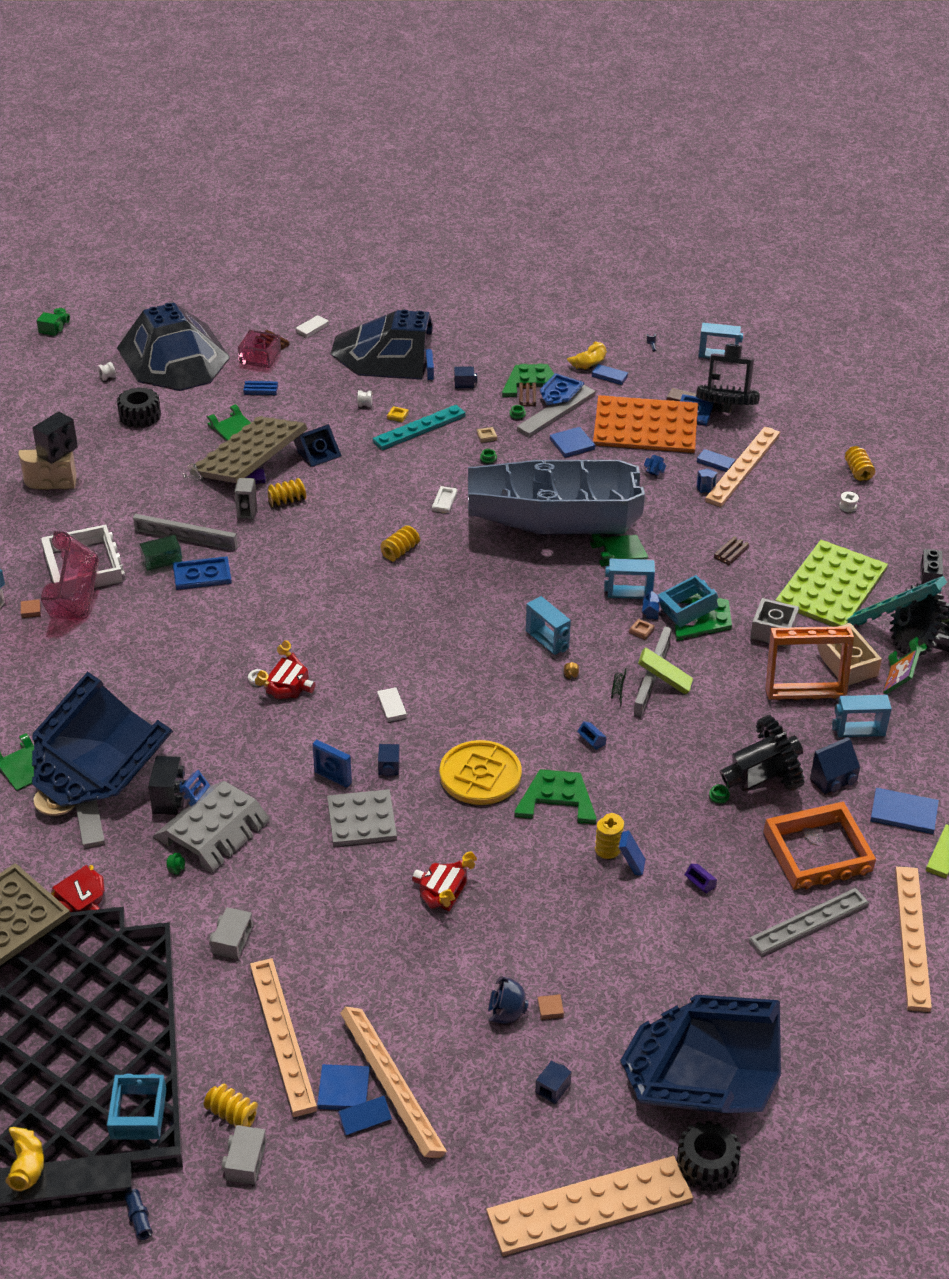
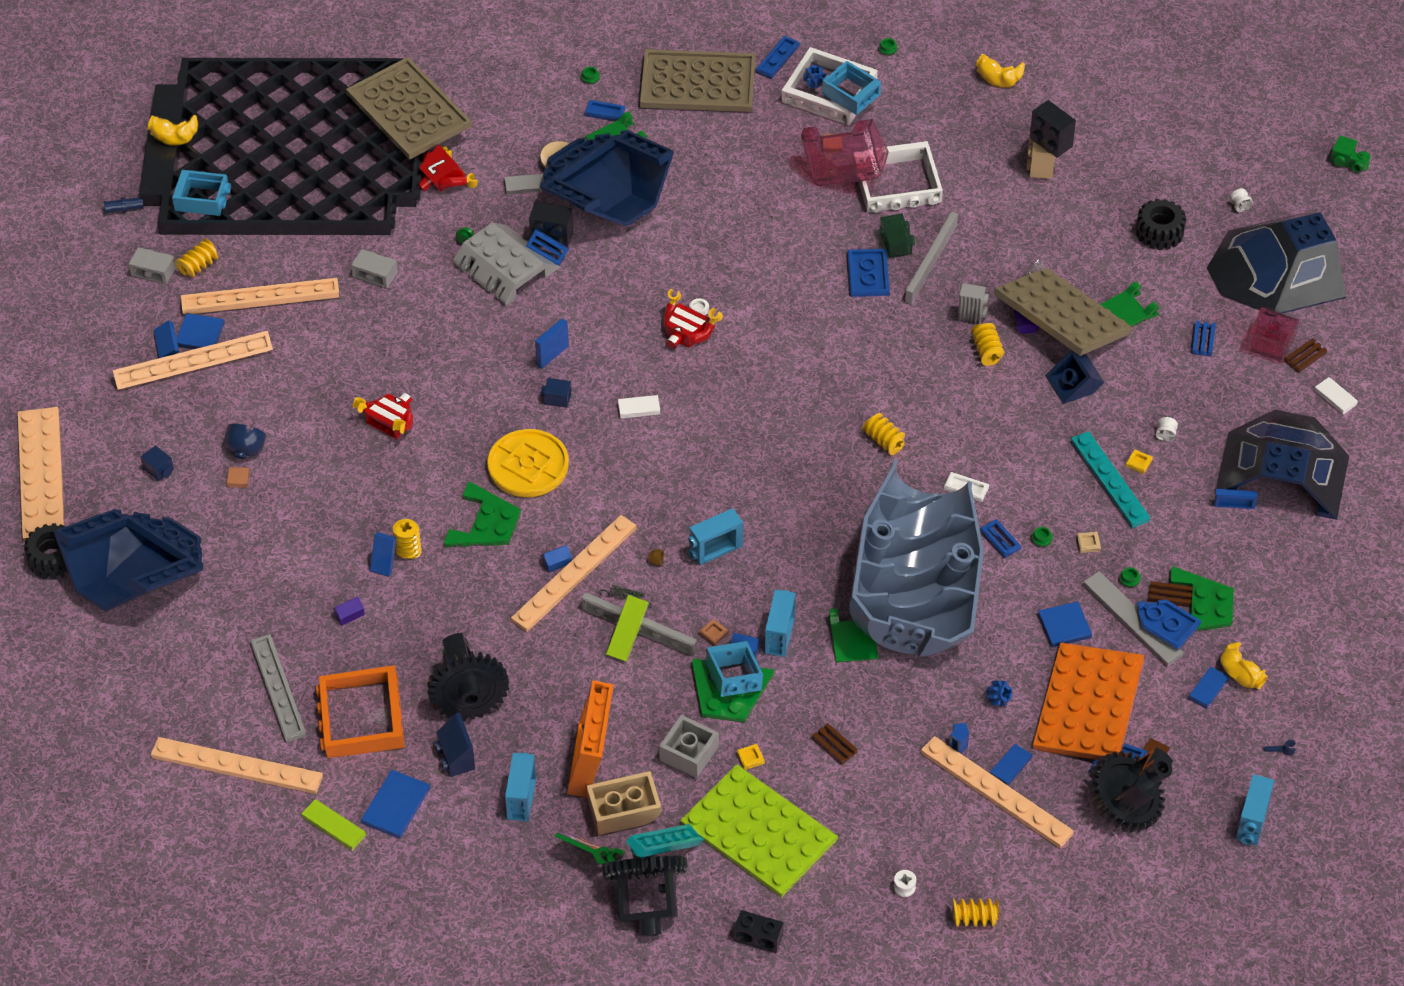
camera: 100 degrees right, 10 degrees up
light grey plate [327,789,397,847] -> none
dark blue brick [454,366,477,388] -> none
none -> light nougat plate [511,515,637,632]
none -> yellow tile [737,744,765,770]

